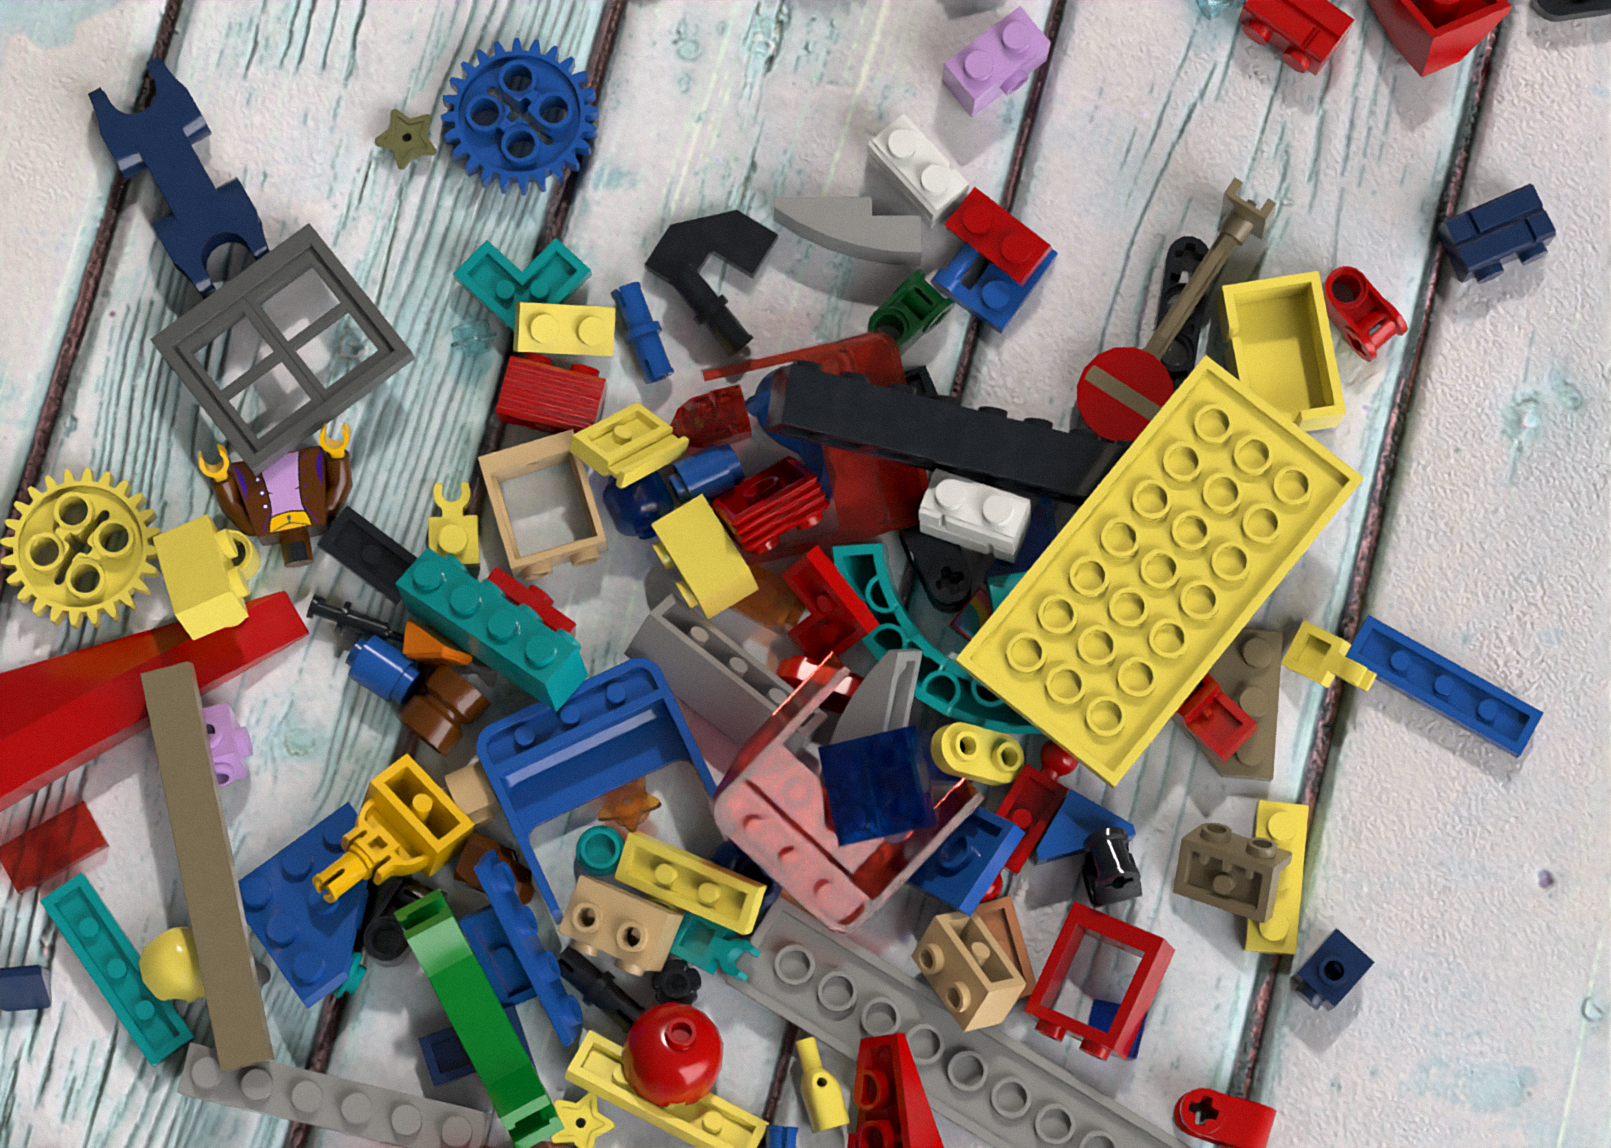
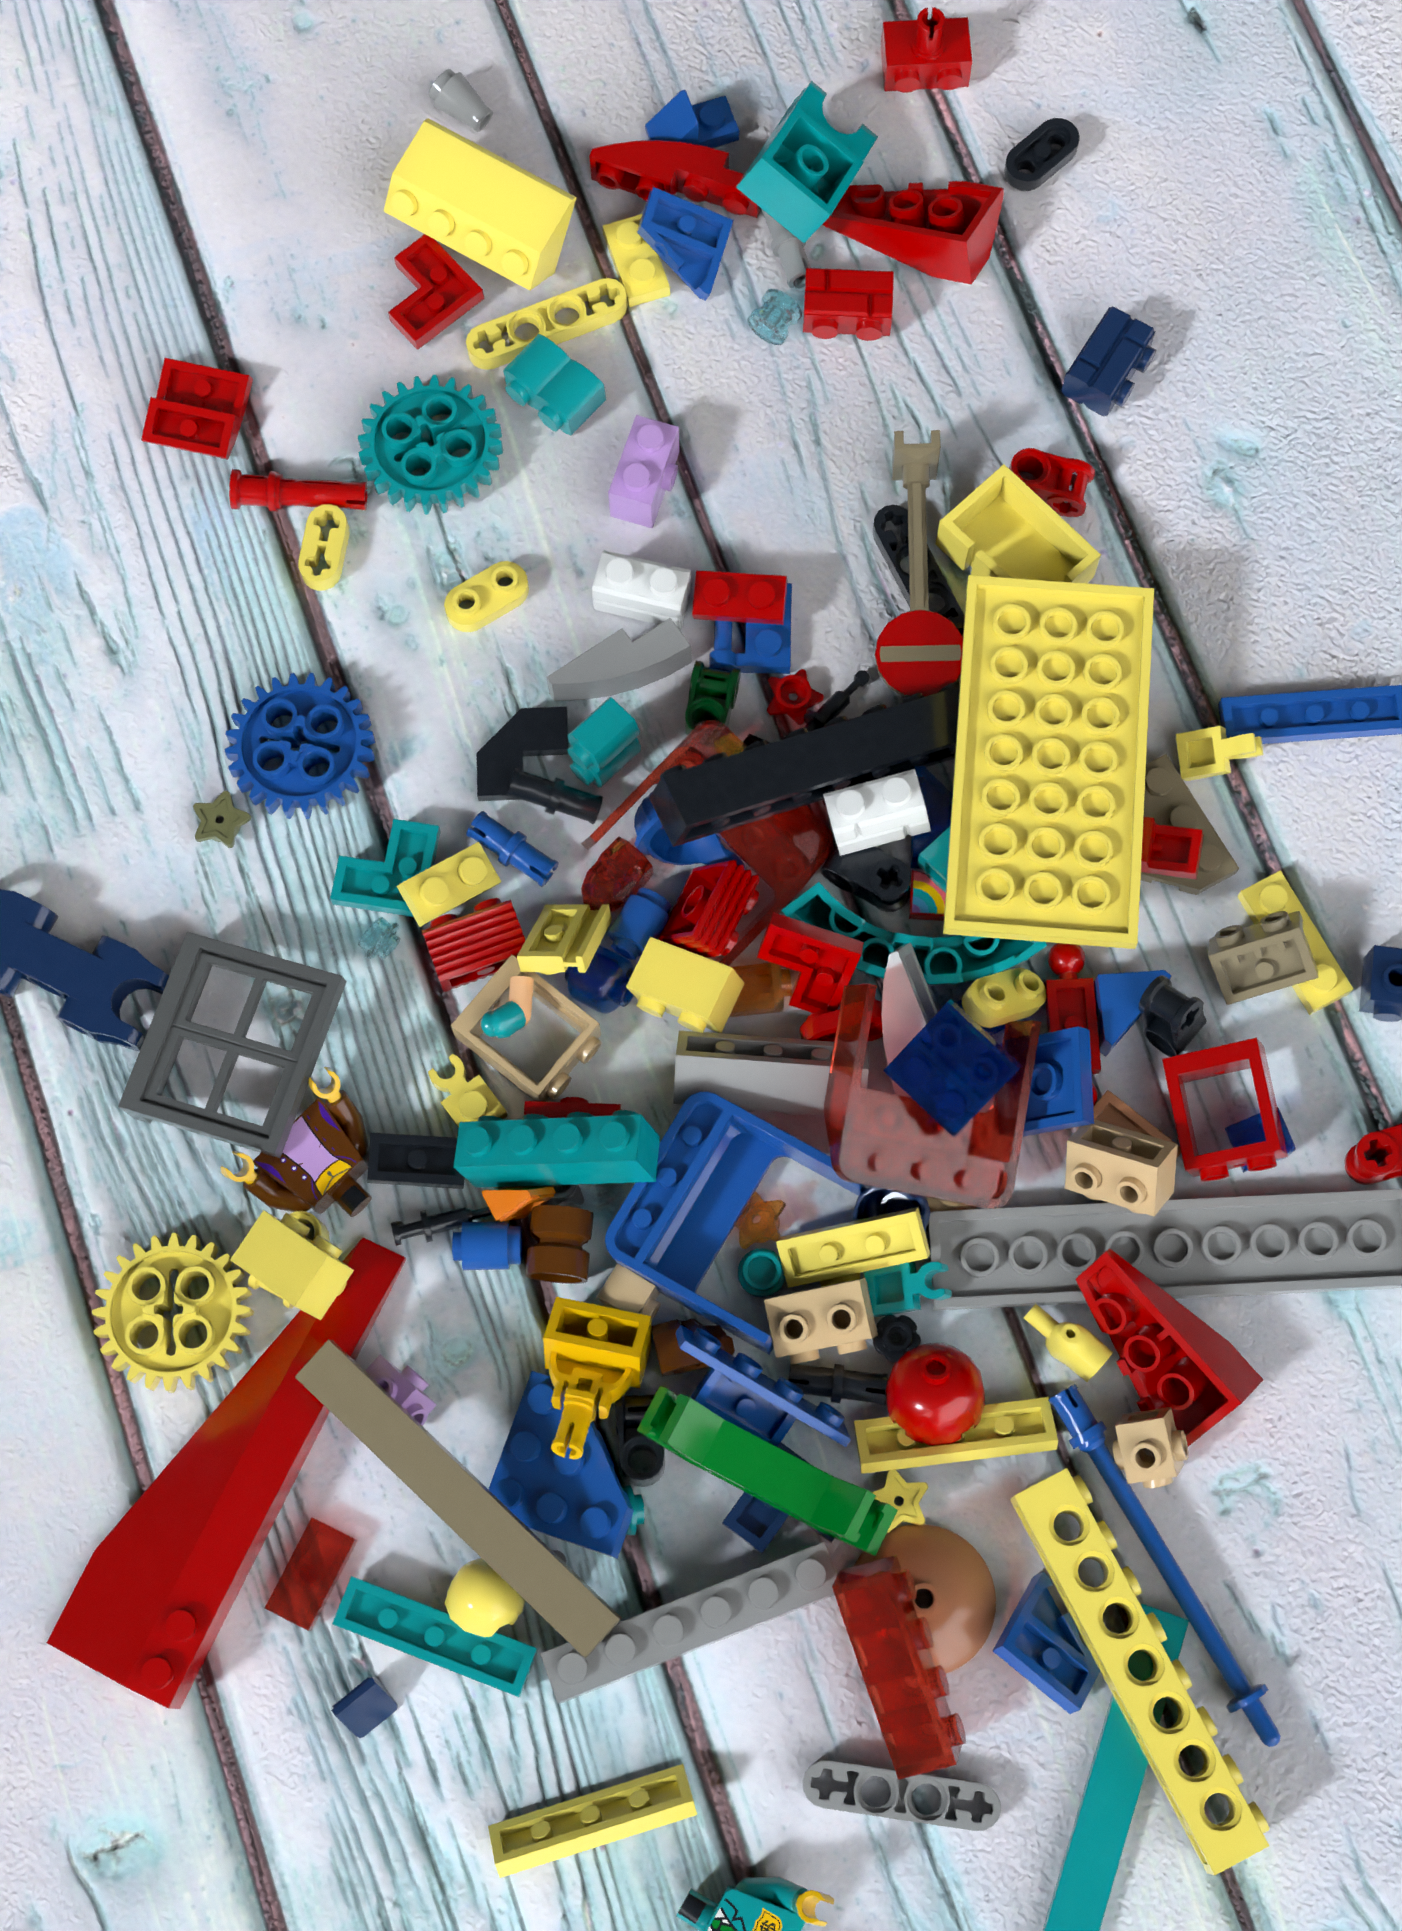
camera: 30 degrees left, 5 degrees down
none -> light yellow plate [444,561,529,632]
none -> teal arm [481,976,534,1038]
none -> teal brick [567,697,641,788]
none -> red plate [767,669,824,725]
none -> black piece [803,670,870,731]

